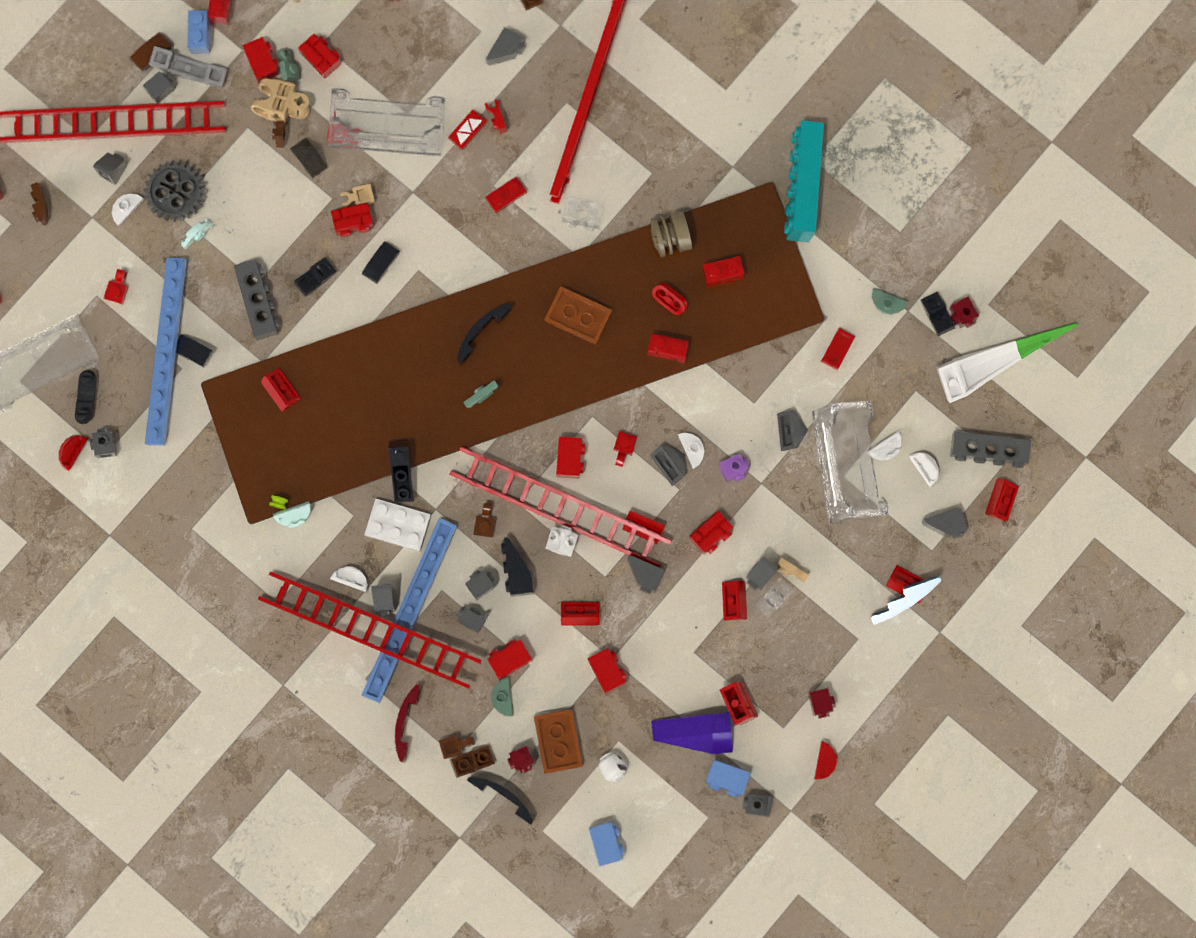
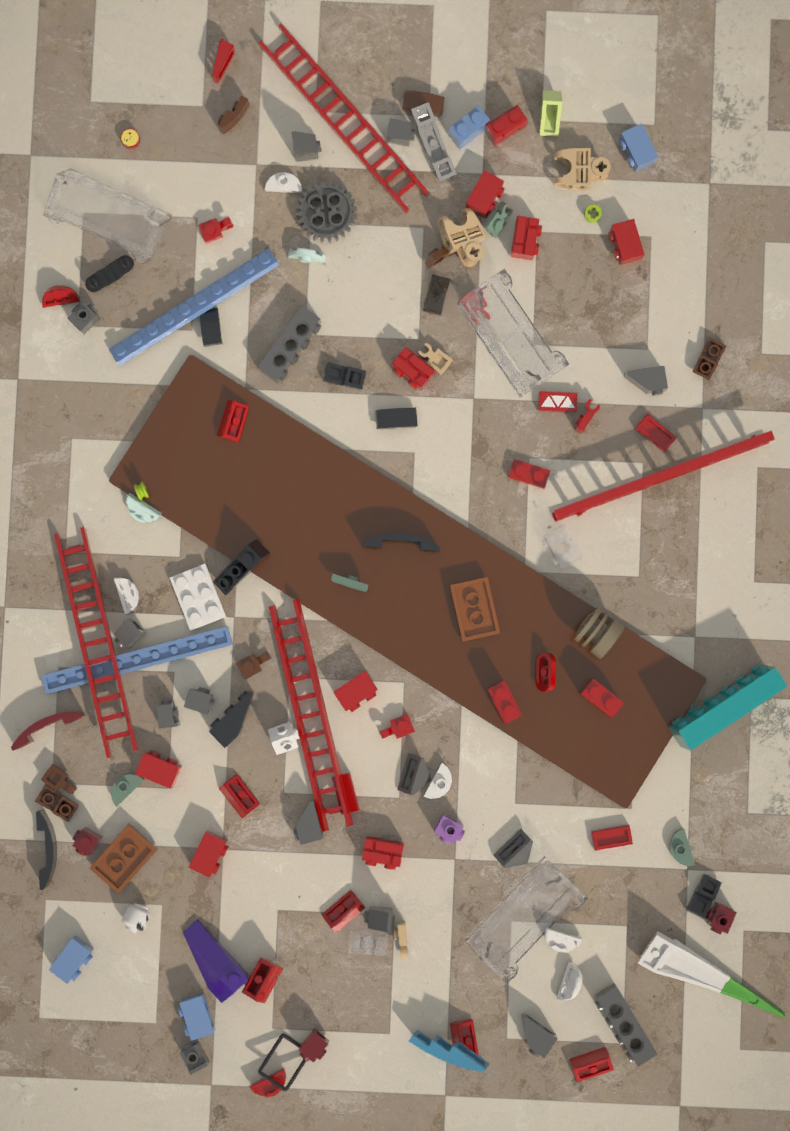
camera: 55 degrees right, 5 degrees up
none -> black piece [258,1033,306,1091]
none -> red tile [635,413,677,452]

